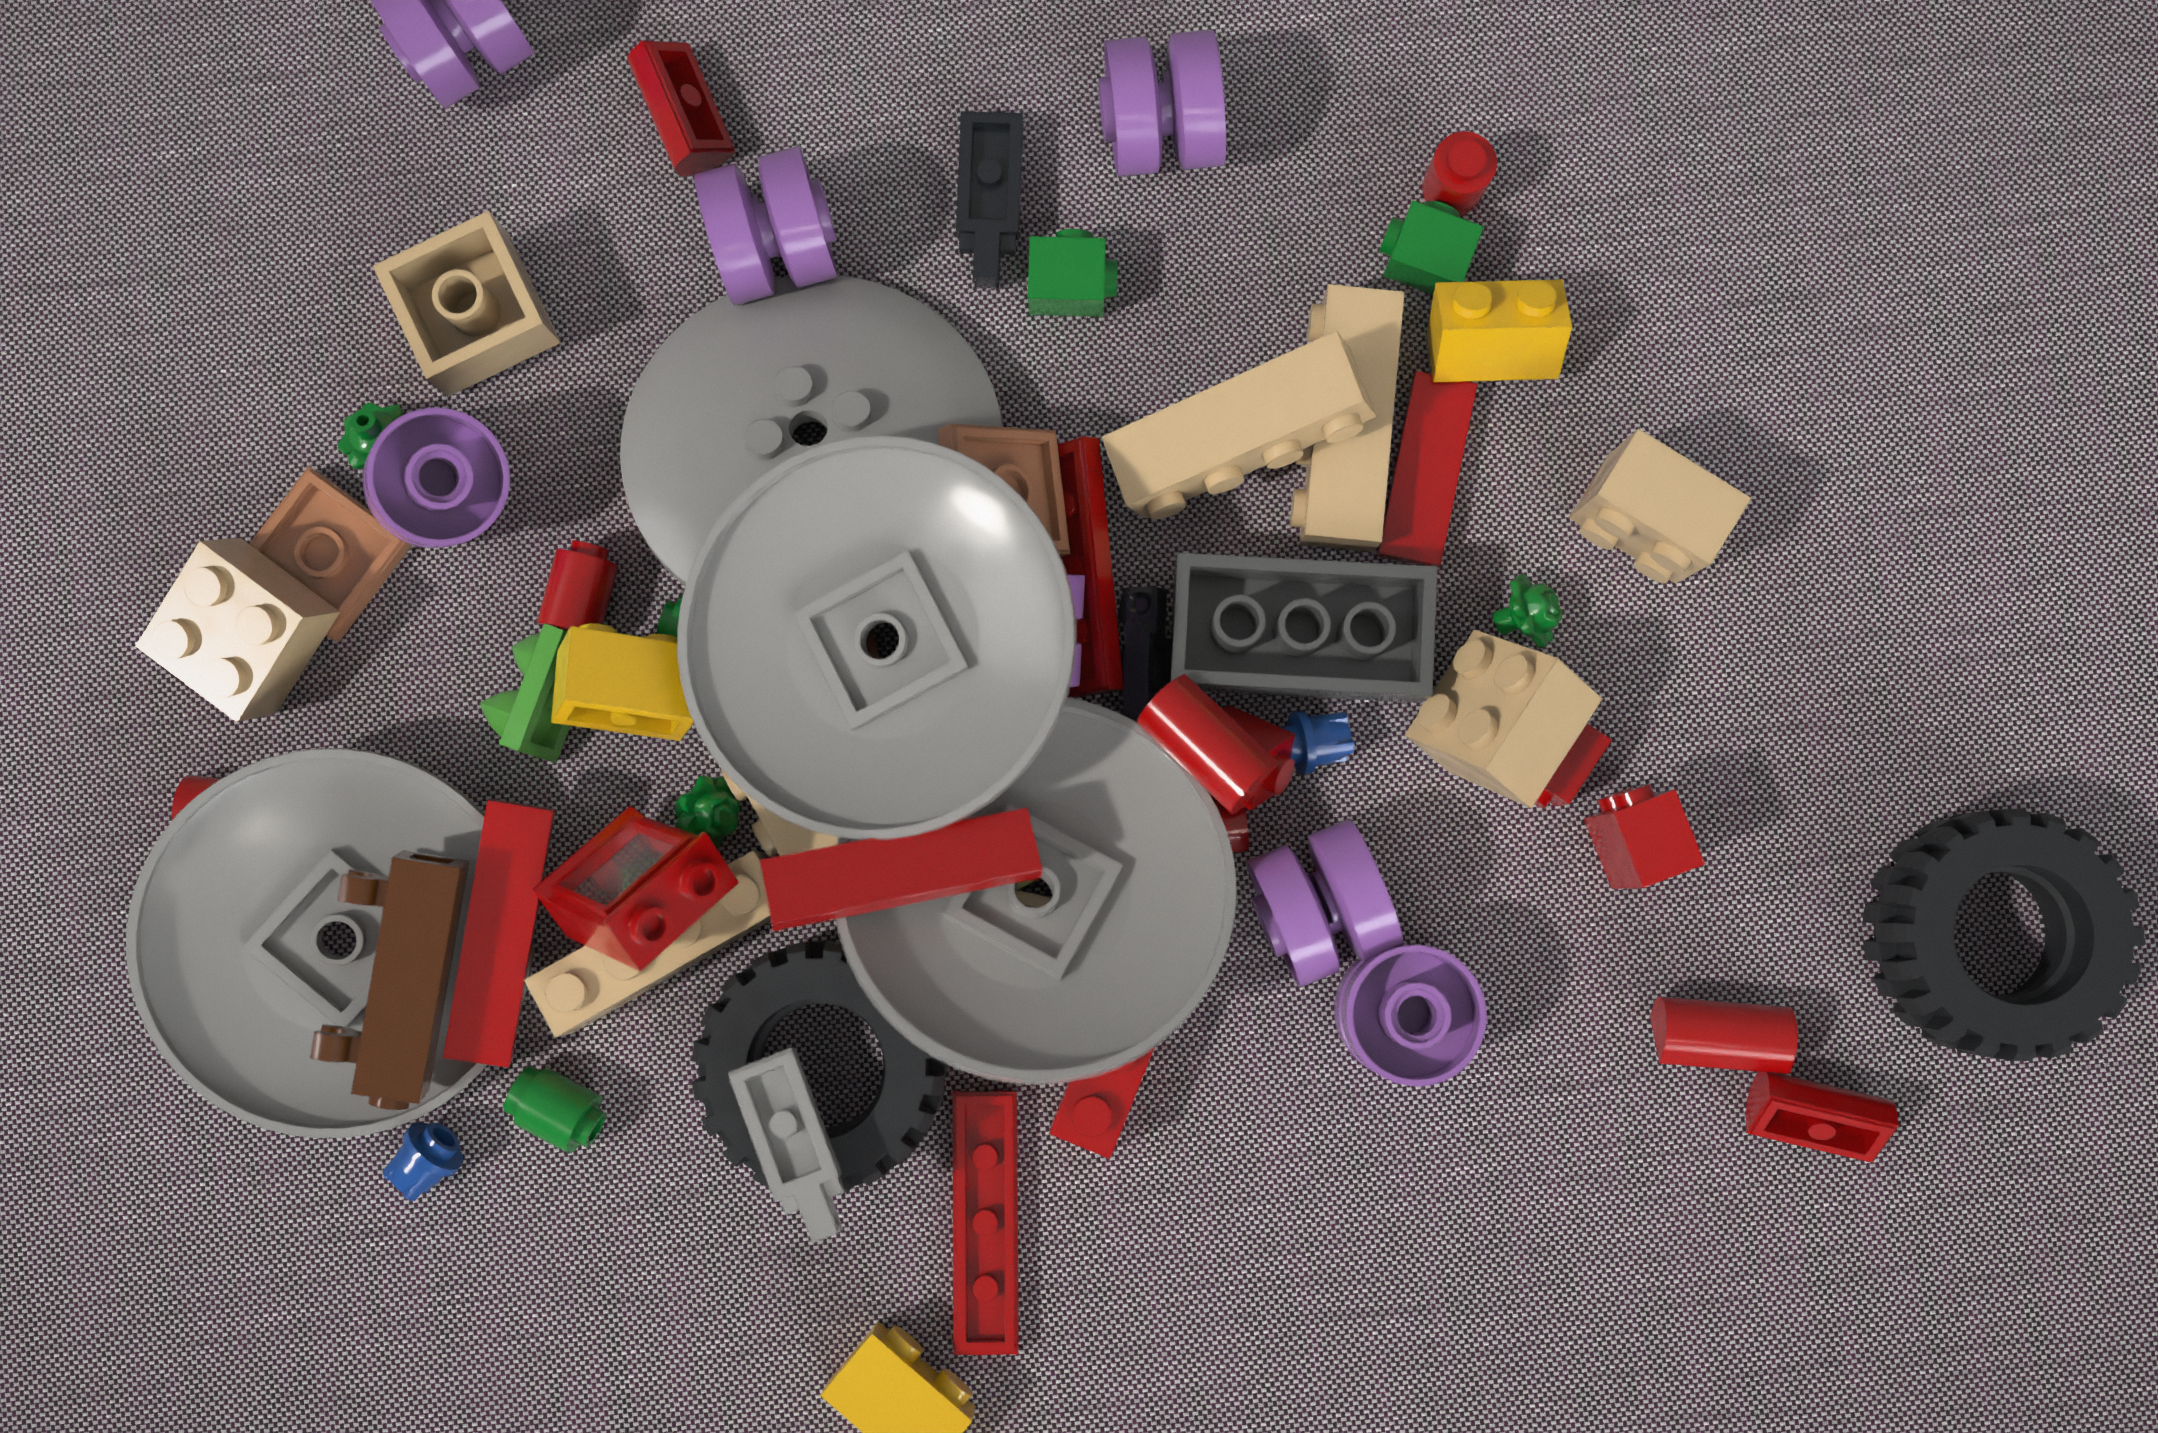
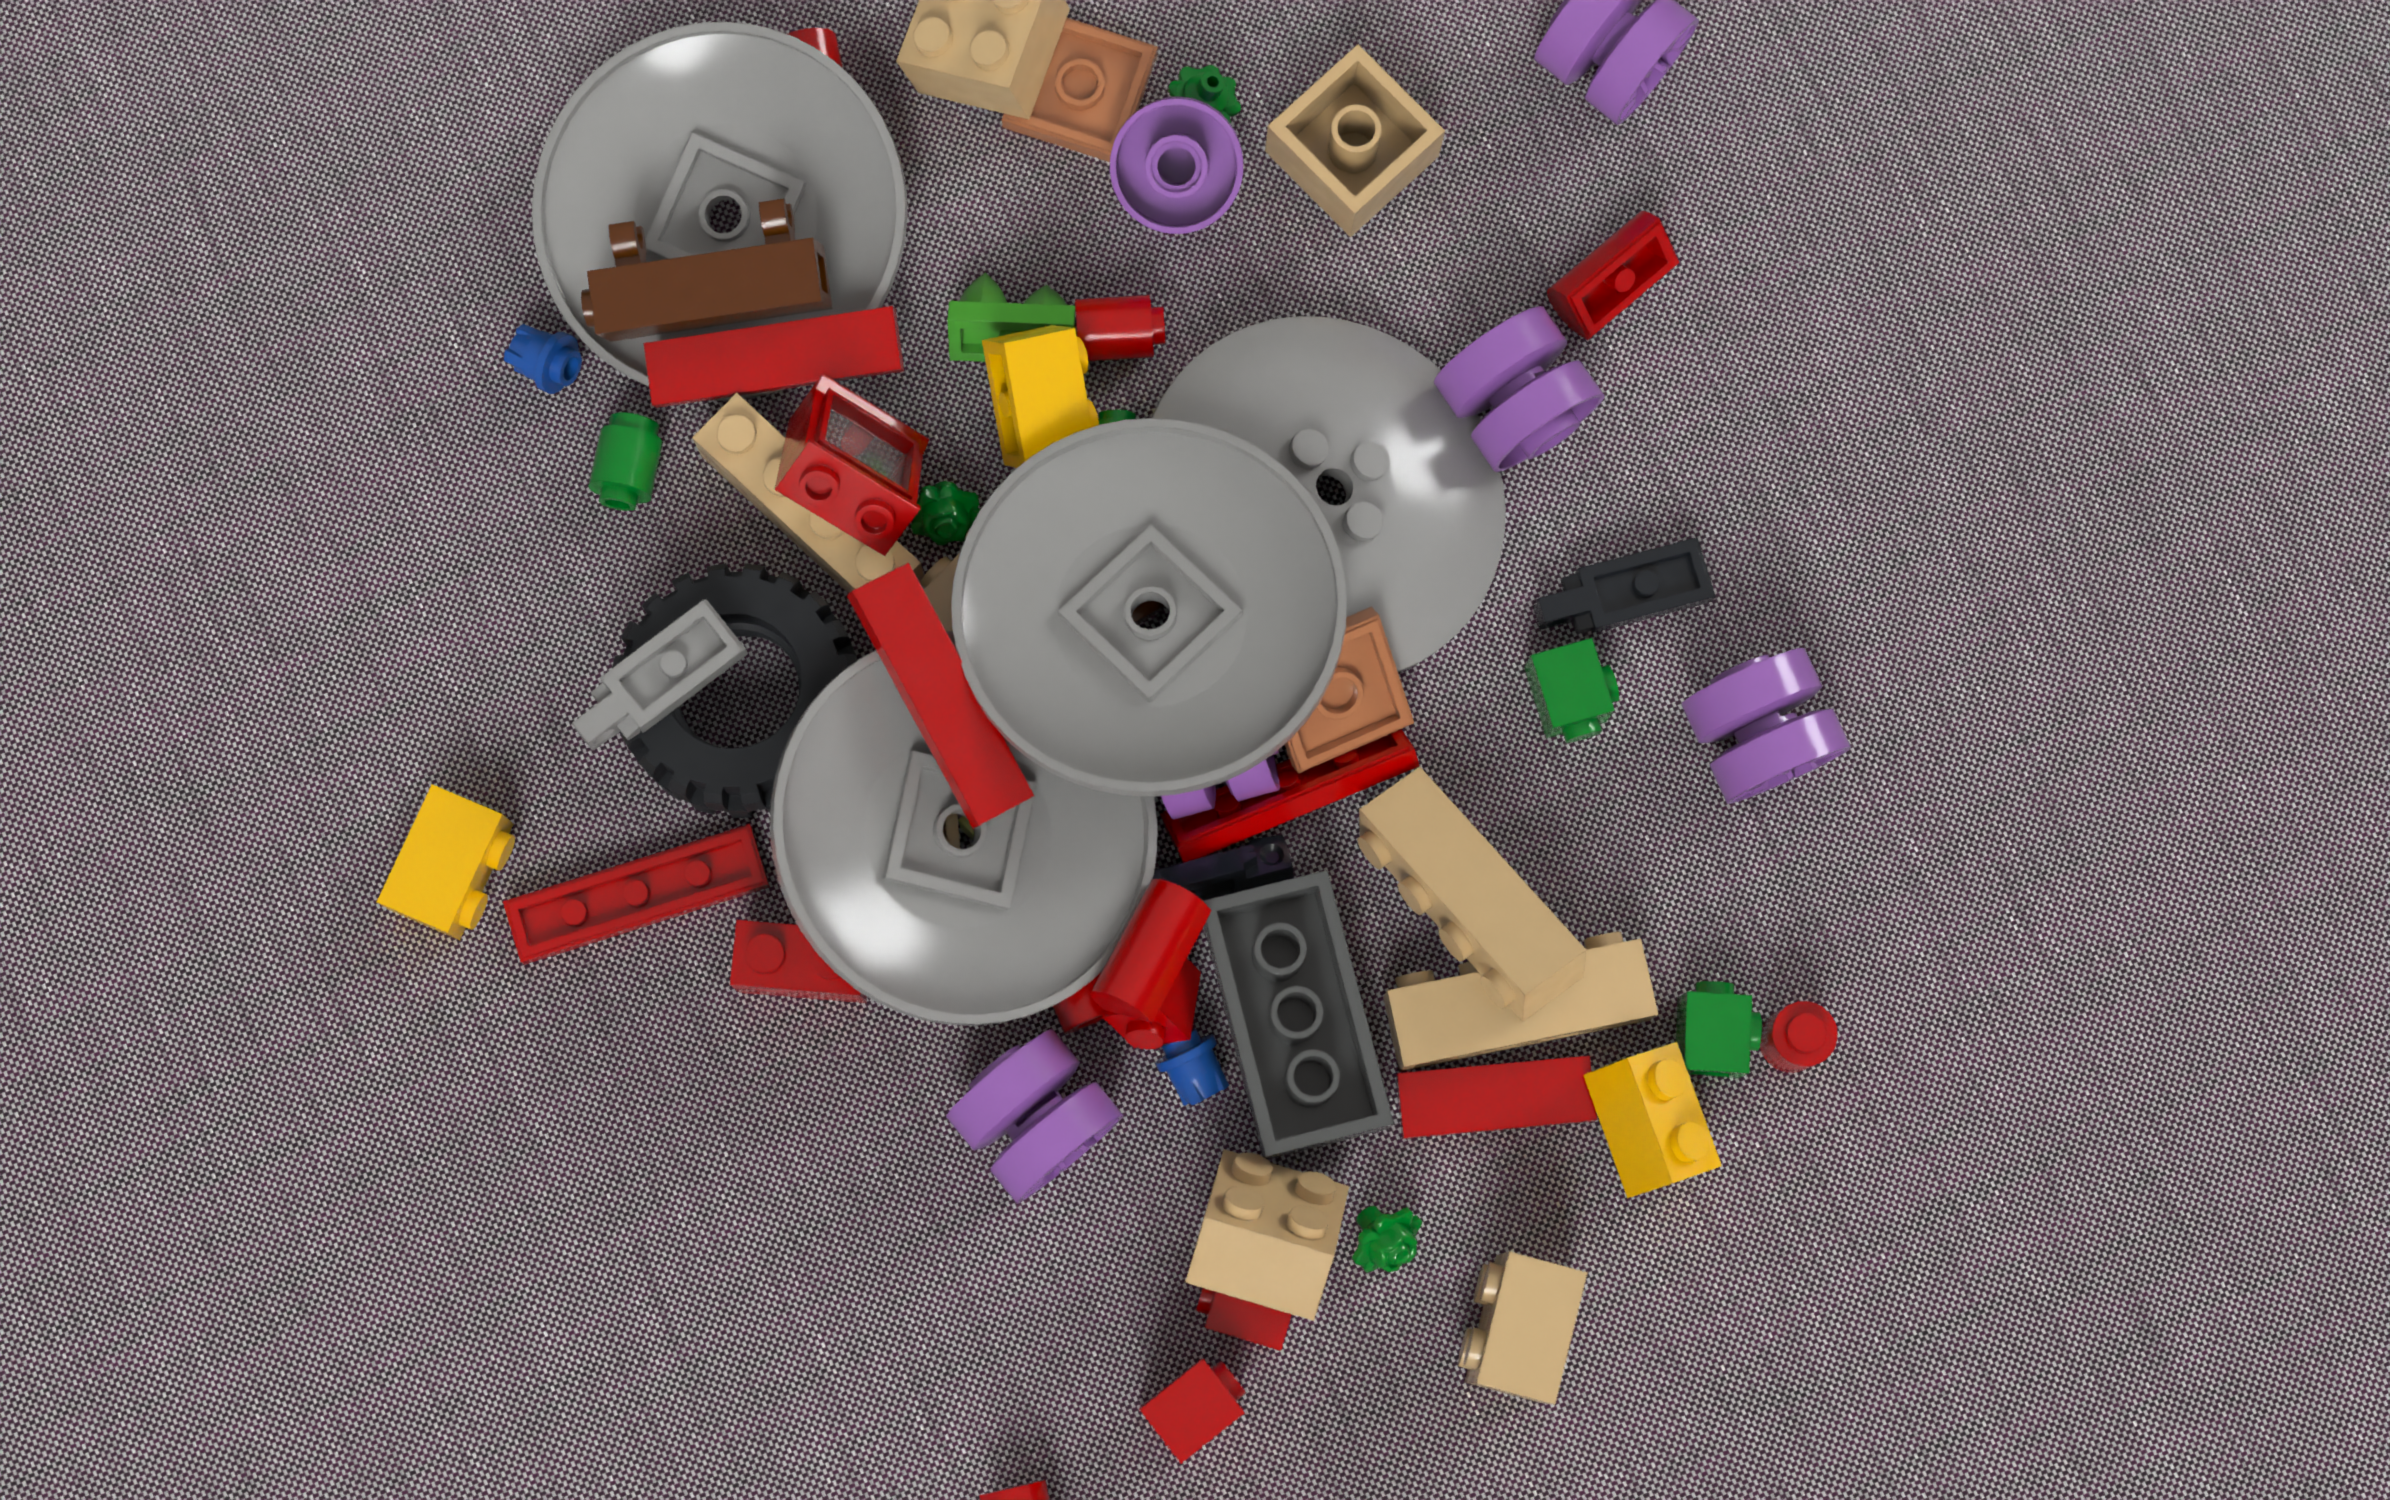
camera: 65 degrees right, 5 degrees down
medium lavender wheel [1334,943,1487,1086] -> none

